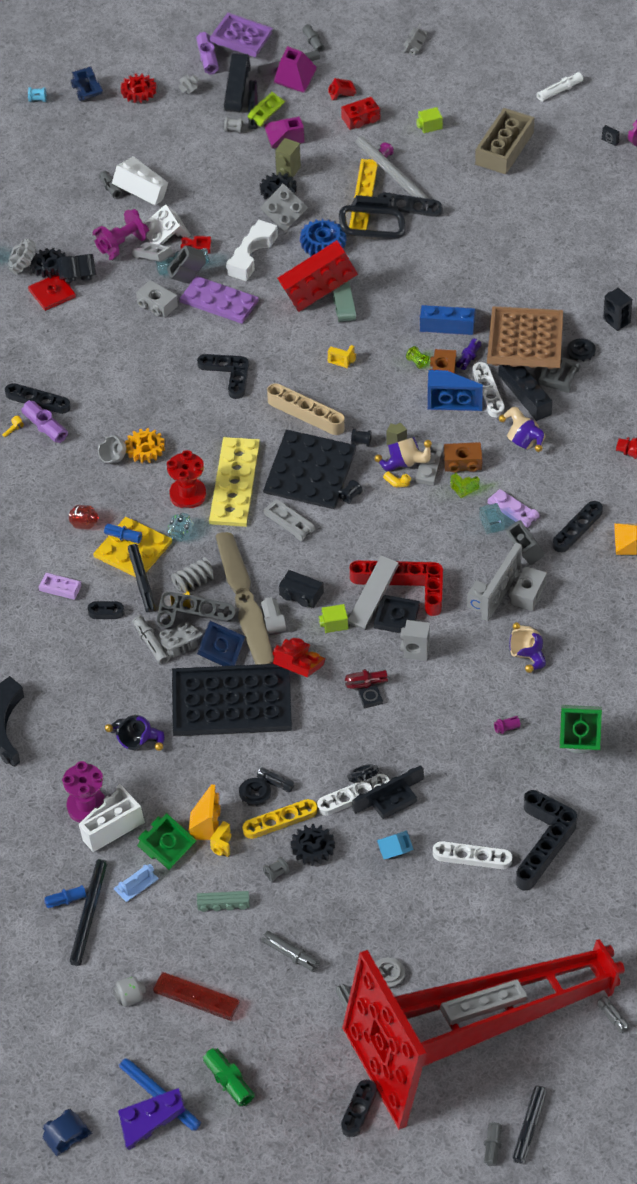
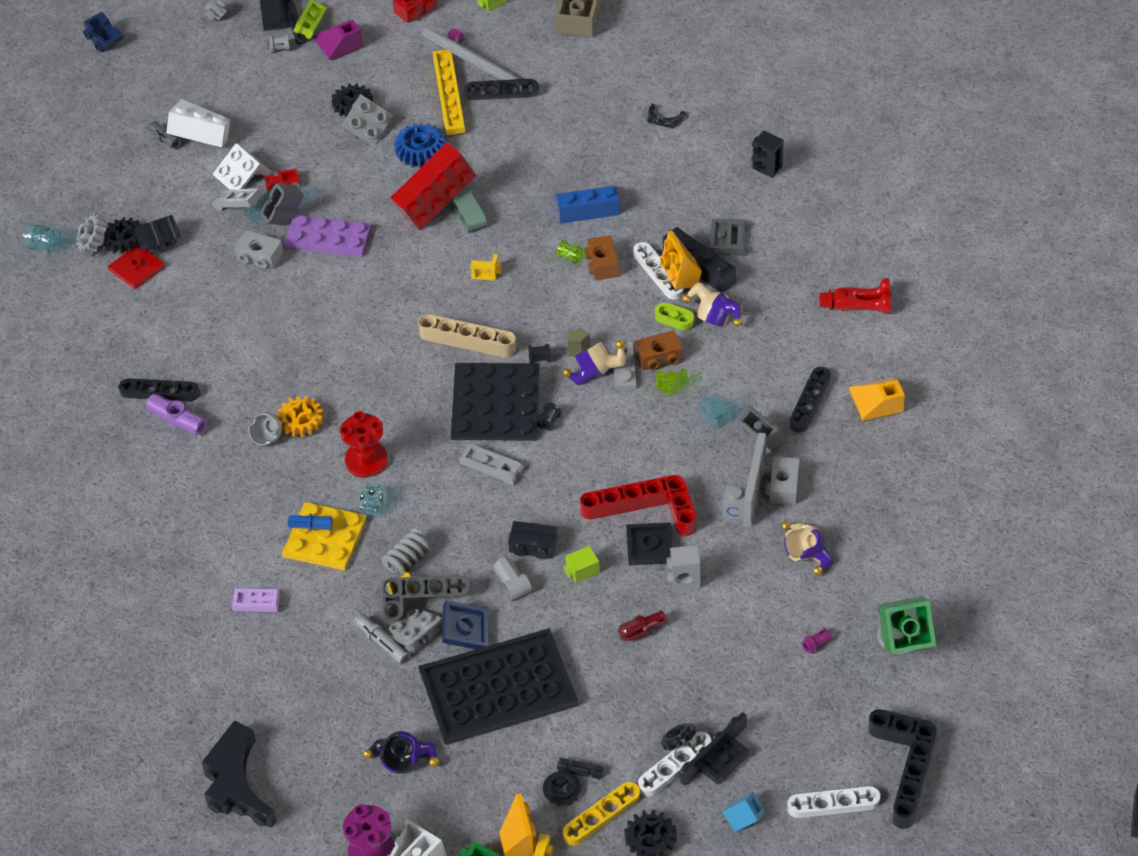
camera: 15 degrees left, 0 degrees up
yellow hand [2,415,24,437] -> none
medium azure bush [28,87,47,102] -> none
clear red head [69,505,98,529] -> none
black beam [88,601,124,619] -> none
magenta piece [93,209,149,260] -> none
red gear [120,74,157,103] -> none
black axle [128,544,156,613] -> none
black beam [197,354,249,399] -> none
light yellow plate [209,437,260,527] -> none
dark tan piece [216,532,274,664] -> none
white arch [226,220,278,281] -> none
red plate [273,638,326,678] -> none
olive brick [275,138,301,177] -> none
black bar [339,195,406,239] -> none
light grey tile [348,555,399,630] -> none
black tile [358,686,383,709] -> none
yellow arm [383,471,411,487] -> none
blue slope [428,370,483,411] -> none
dark purple pin [456,338,482,370] -> none
medium nougat plate [487,306,563,369] -> none
lavender plate [487,489,540,528] -> none
black gear [567,338,596,362] -> none
none -> black cap [647,104,685,129]
none -> lime plate [655,303,694,330]
none -> light orange slope [660,231,702,289]

